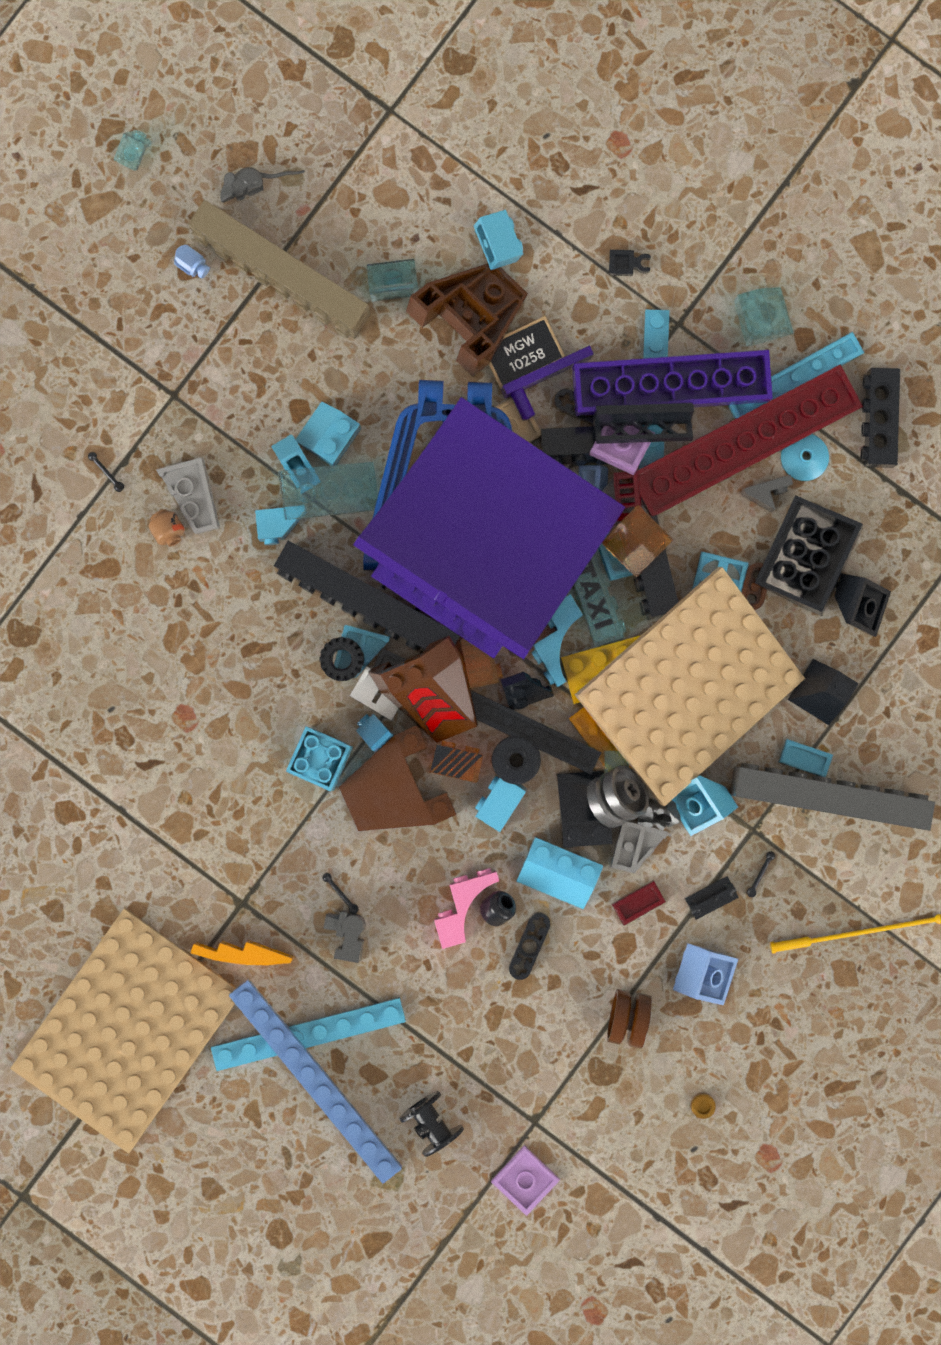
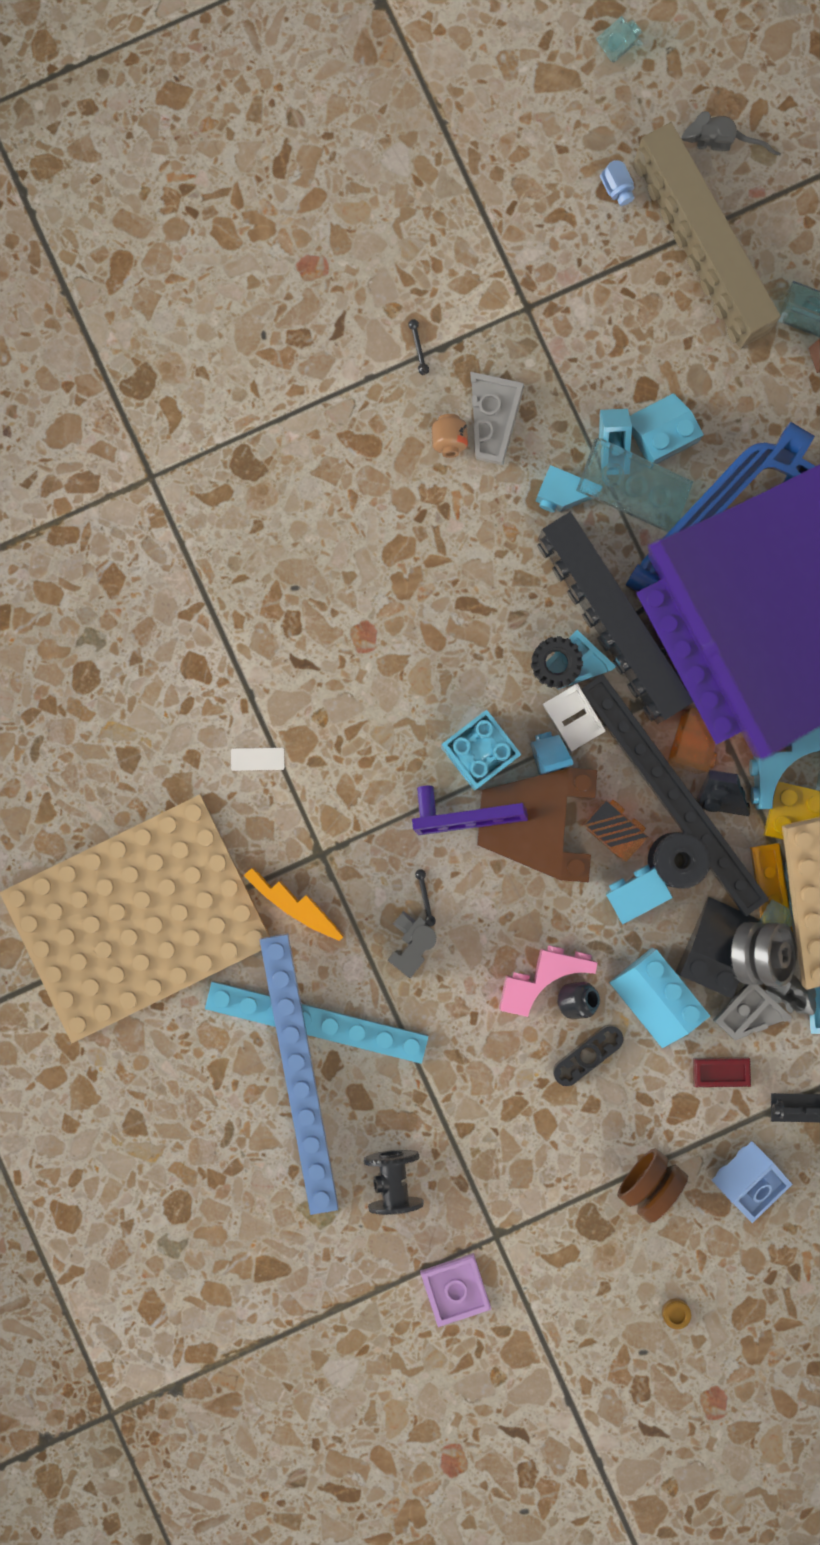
camera: 30 degrees right, 0 degrees up
reddish brown wedge [368,636,478,743] -> none
none -> white sticker [231,748,284,771]
none -> dark purple piece [412,785,528,836]

